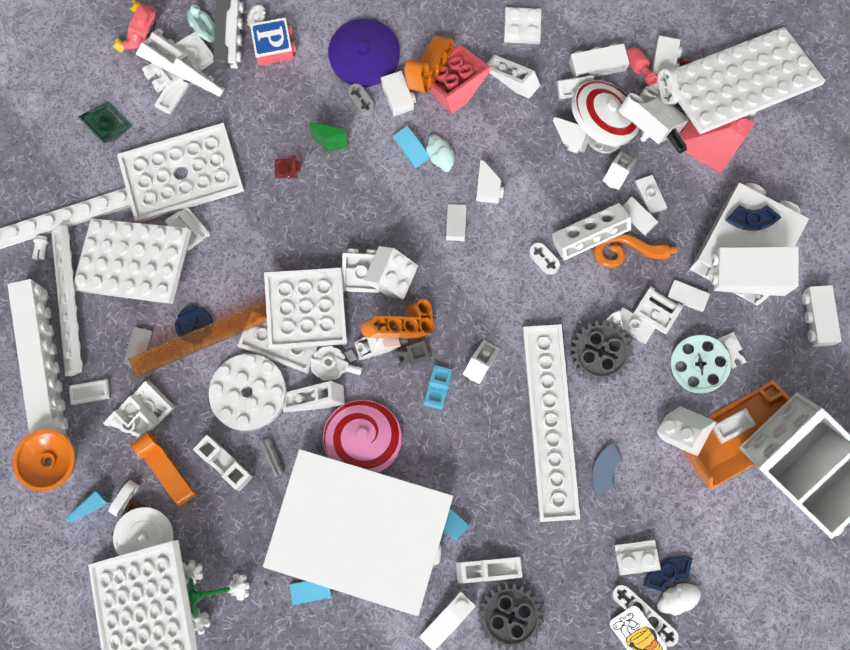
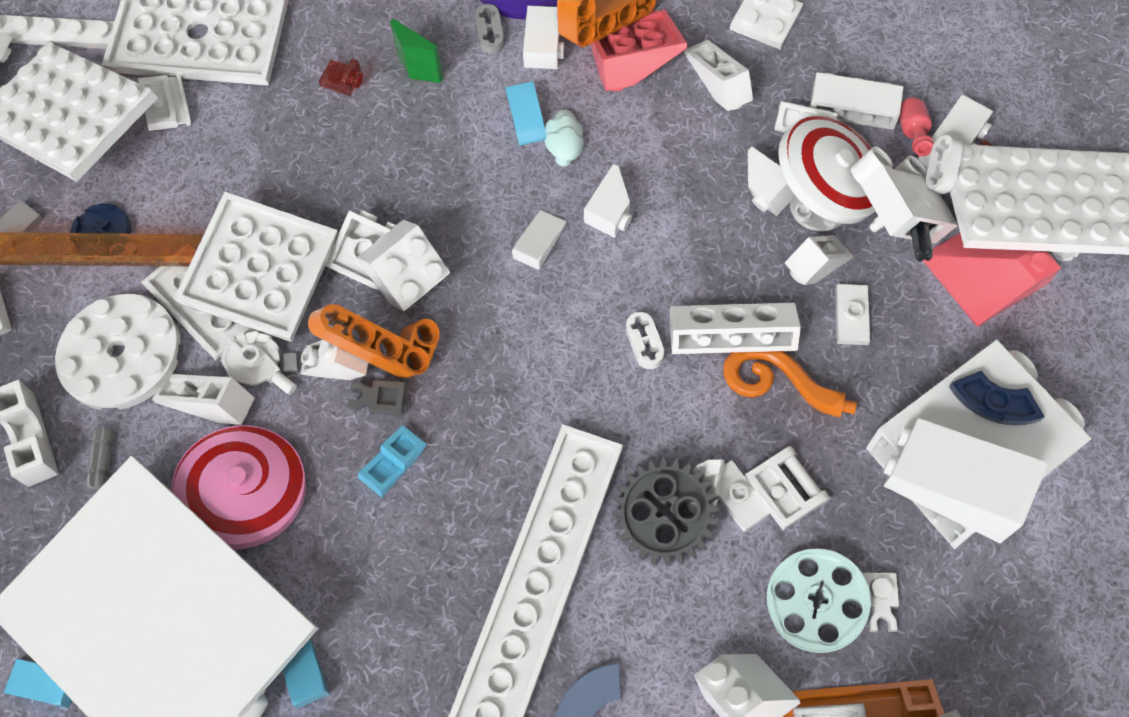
camera: 25 degrees right, 10 degrees down
white slope [463,340,500,384] -> none
white slope [622,197,659,236] -> none
white tile [667,280,710,312] -> none
white brick [802,285,842,347] -> none

